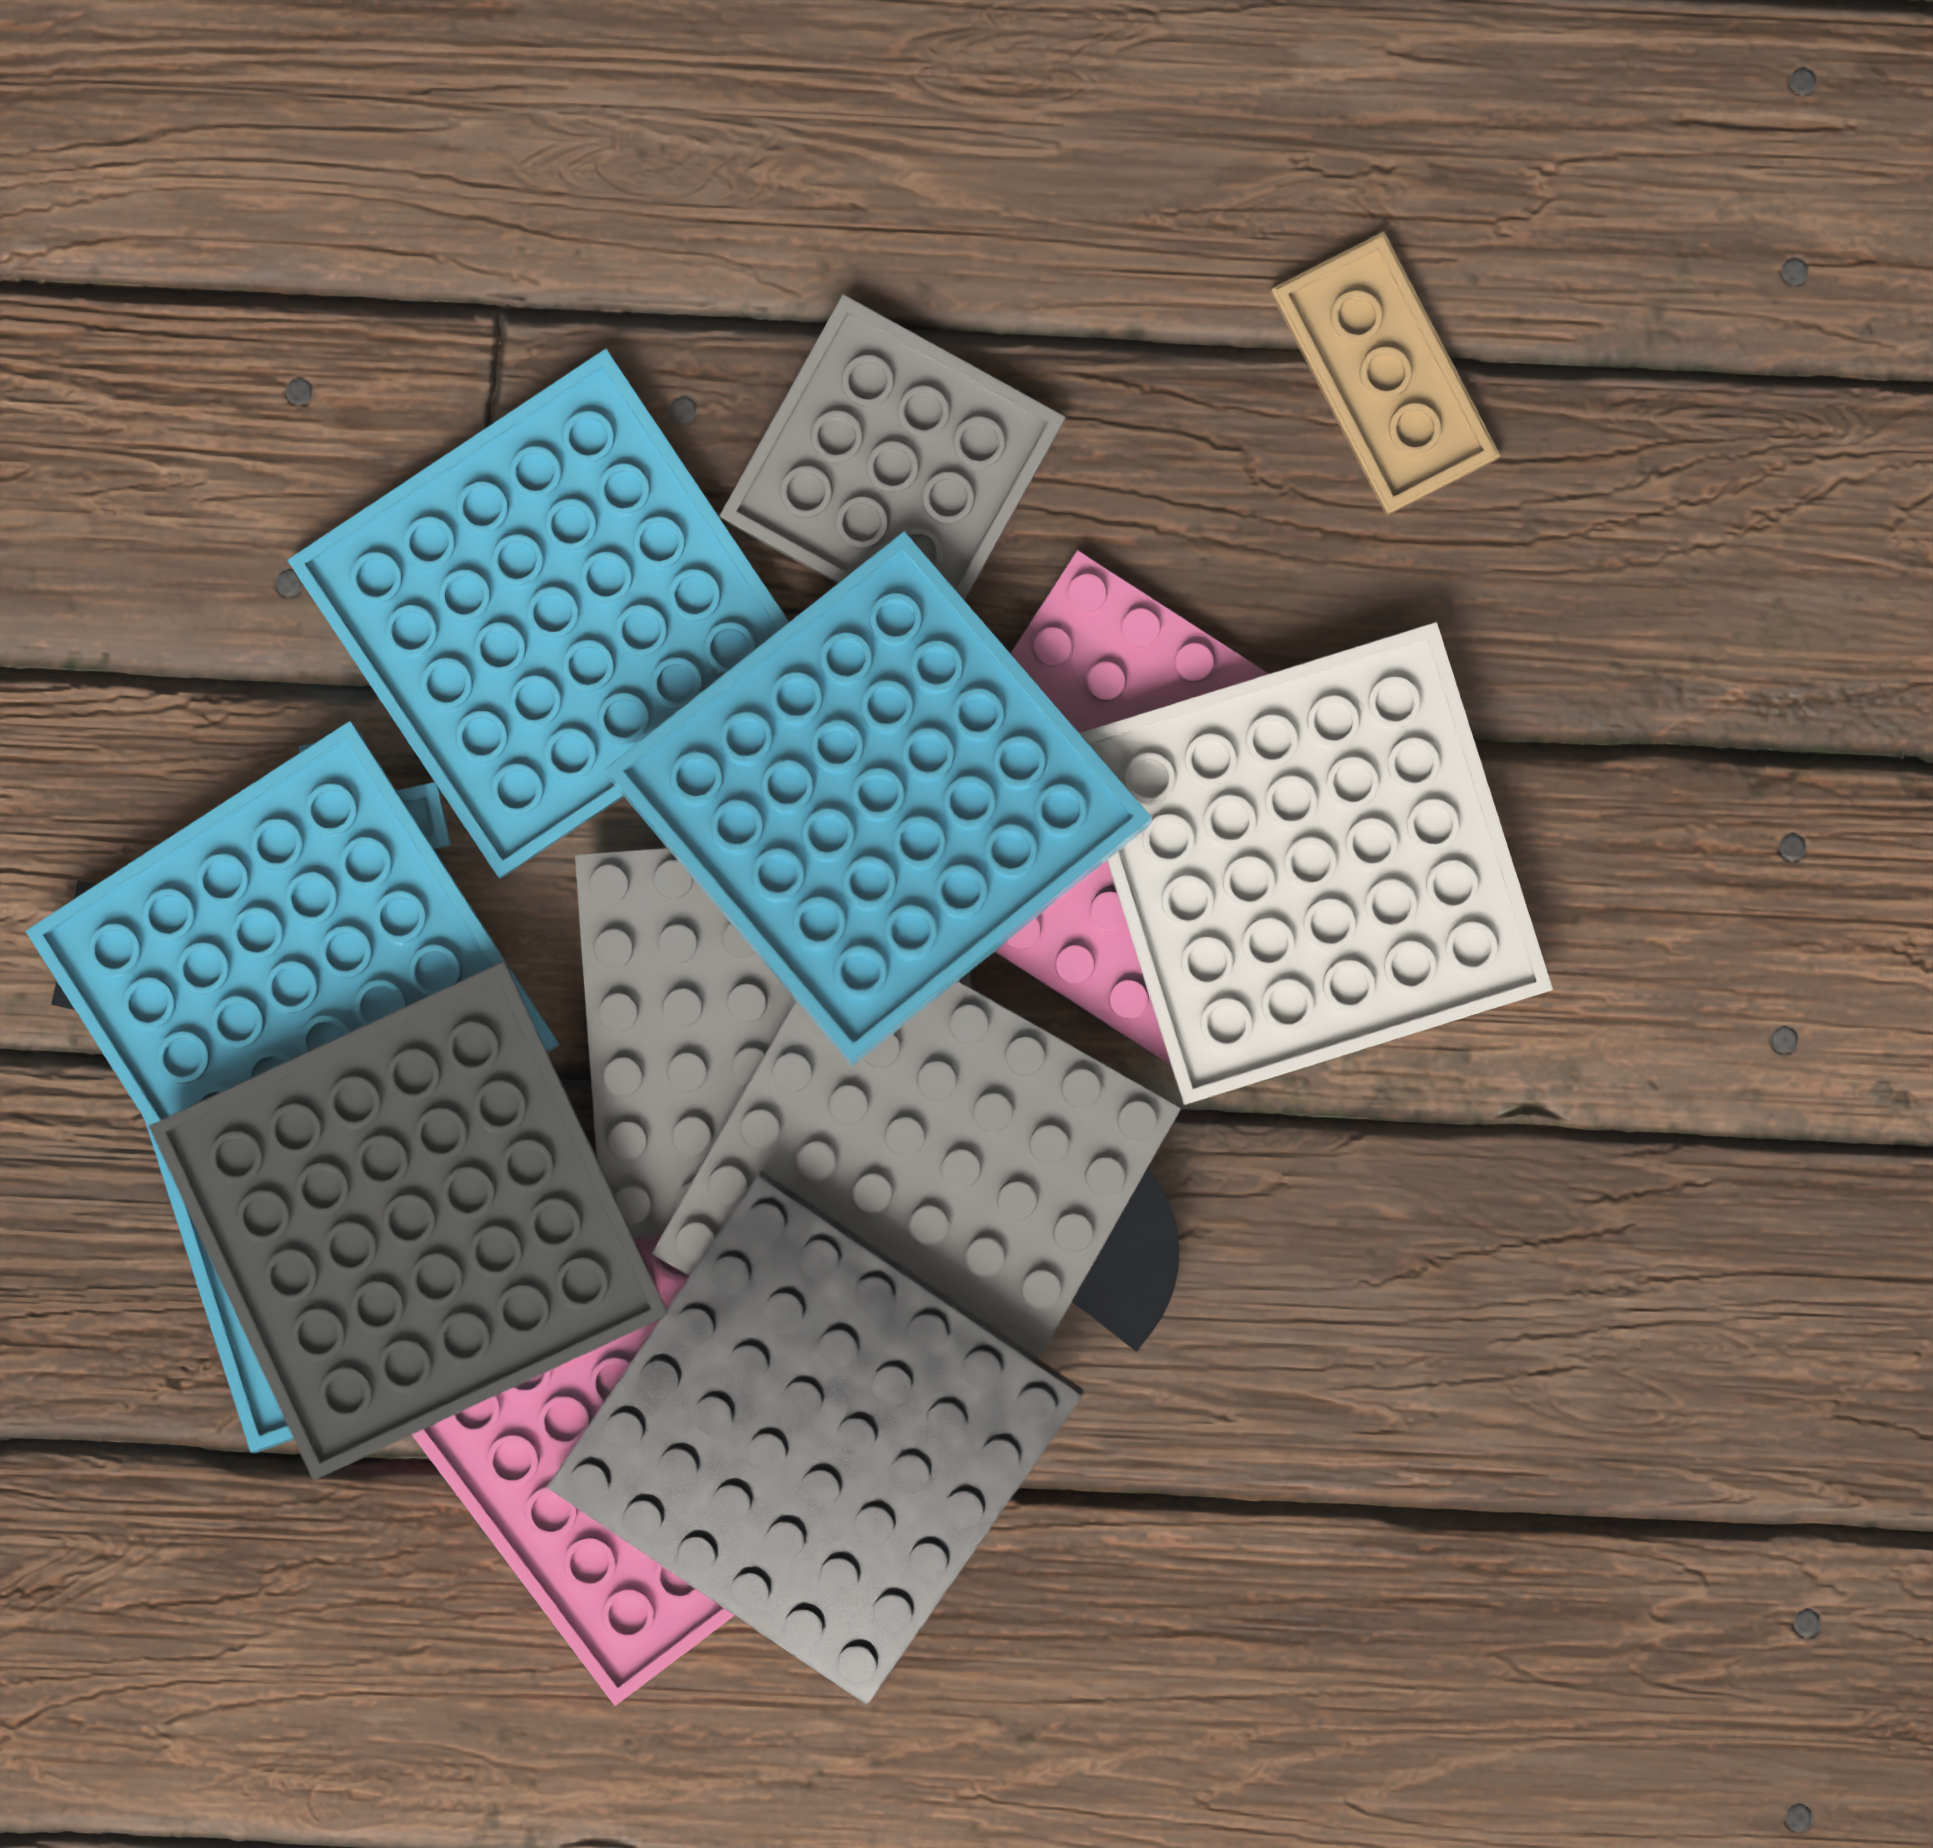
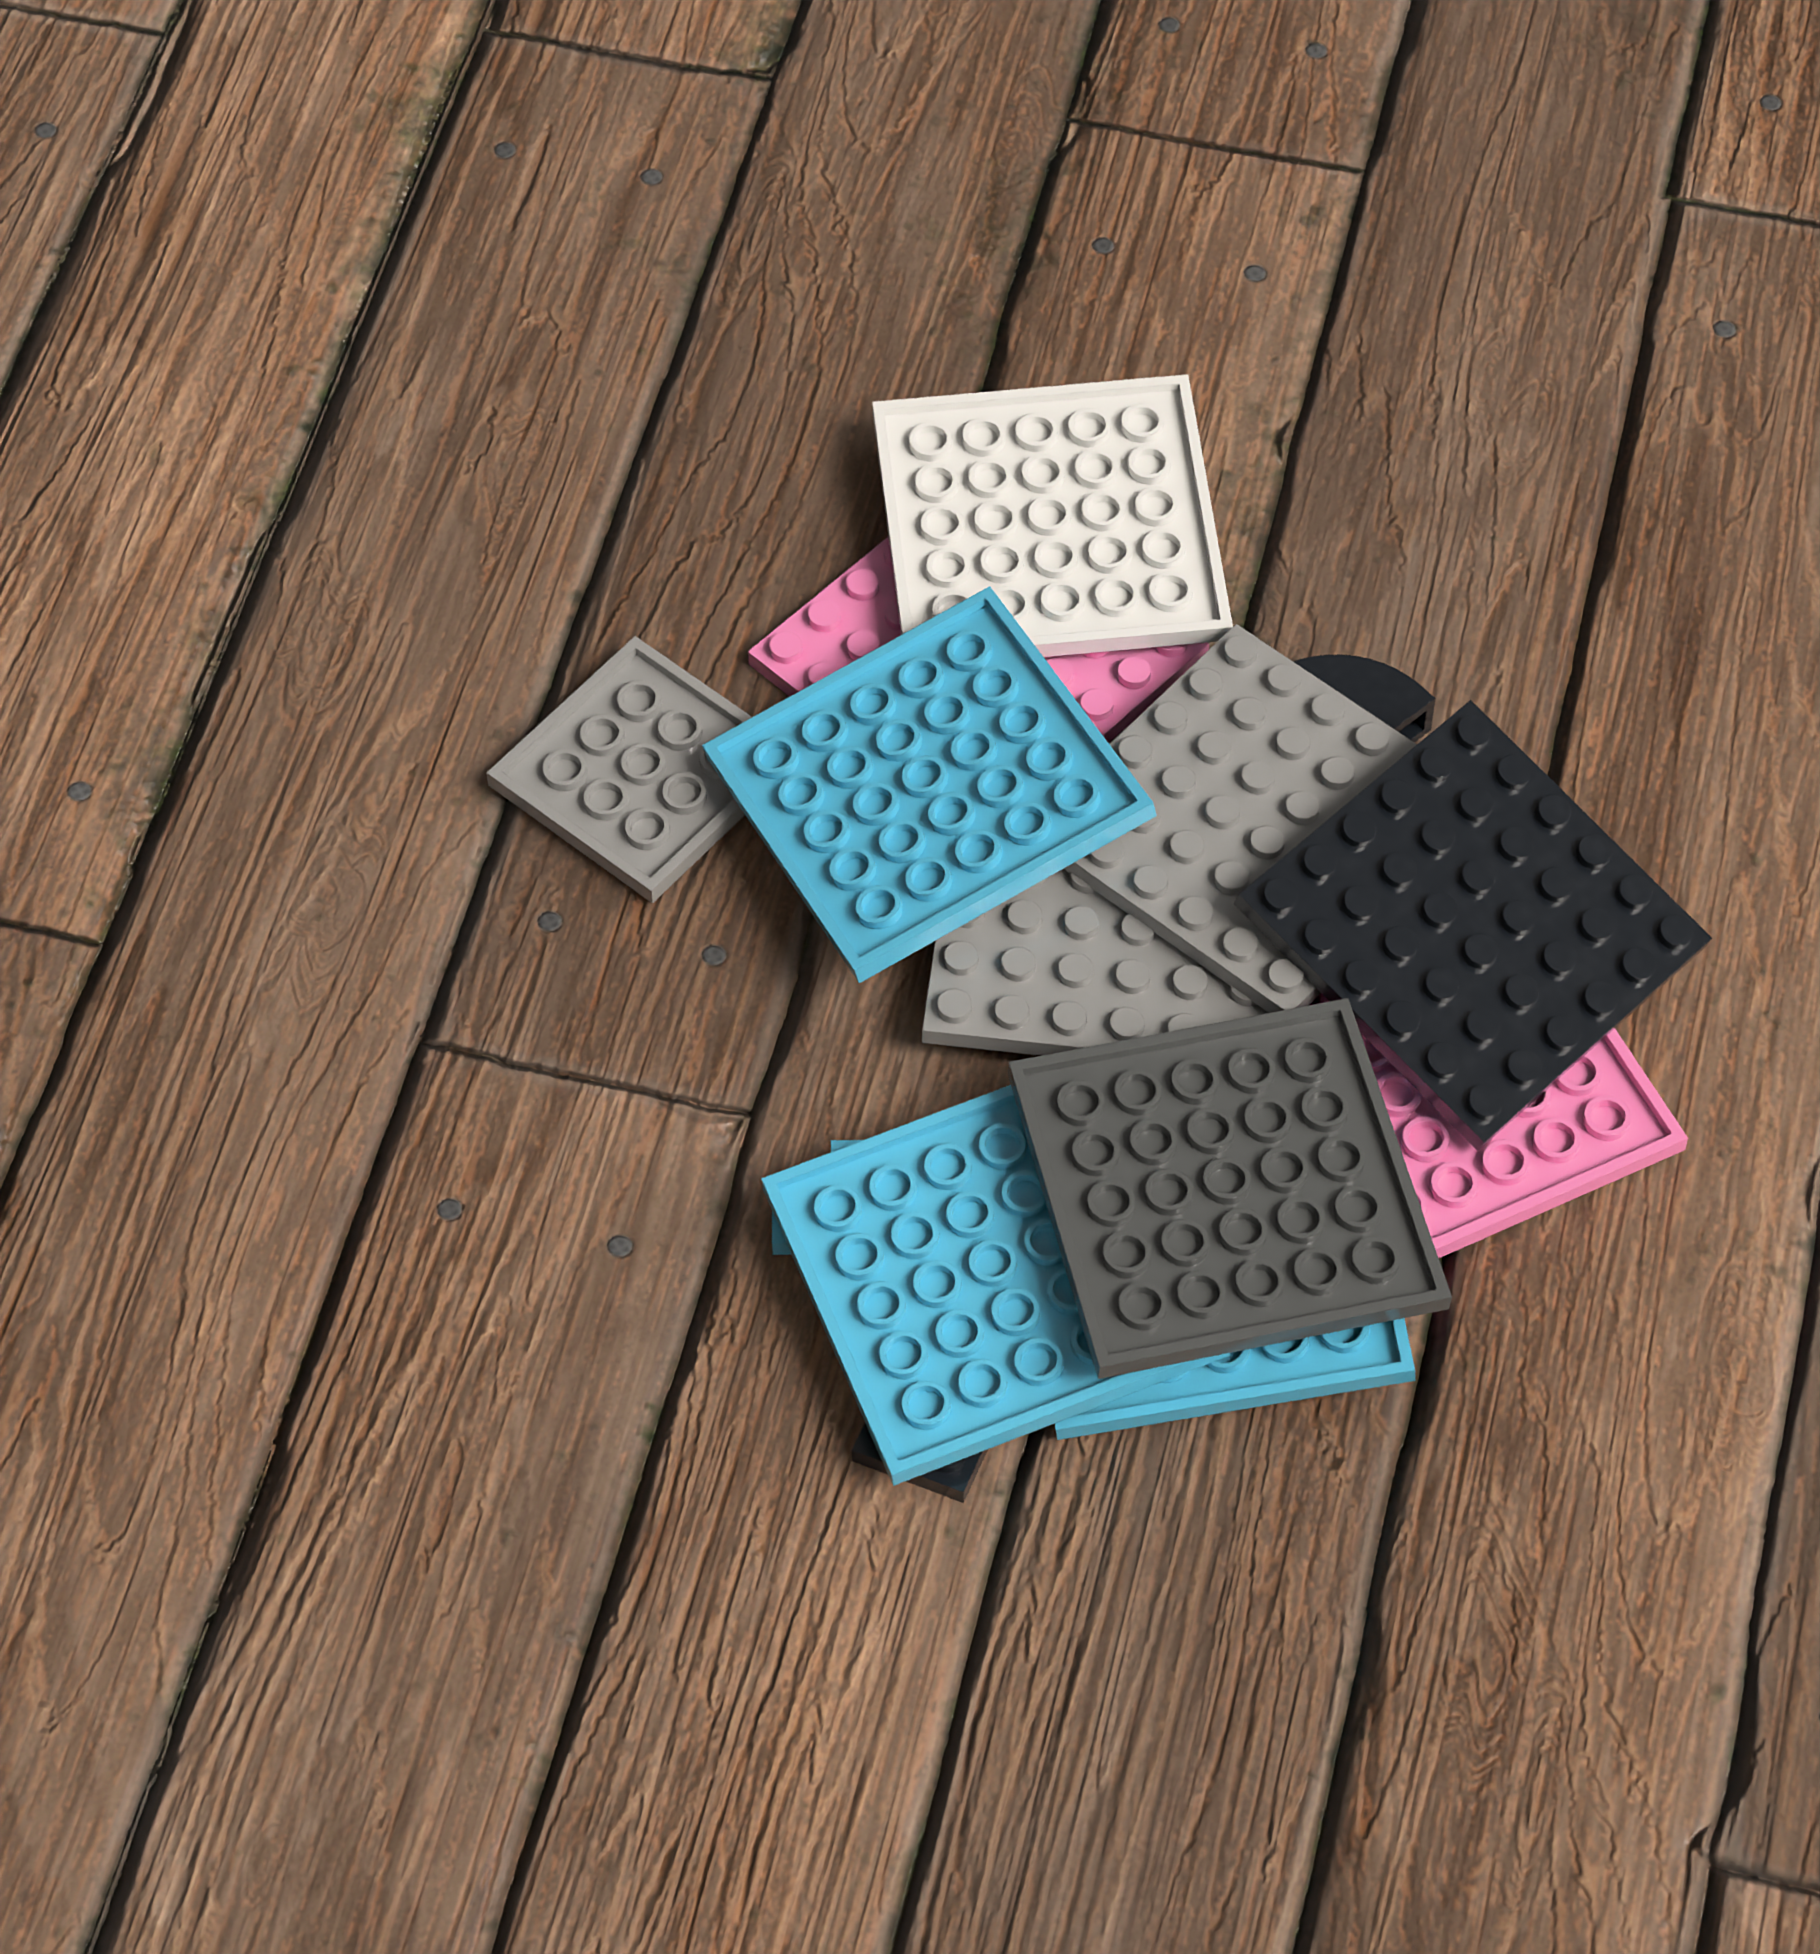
camera: 75 degrees left, 30 degrees down
medium azure plate [287,349,789,879] -> none
tan tile [1270,231,1501,516] -> none

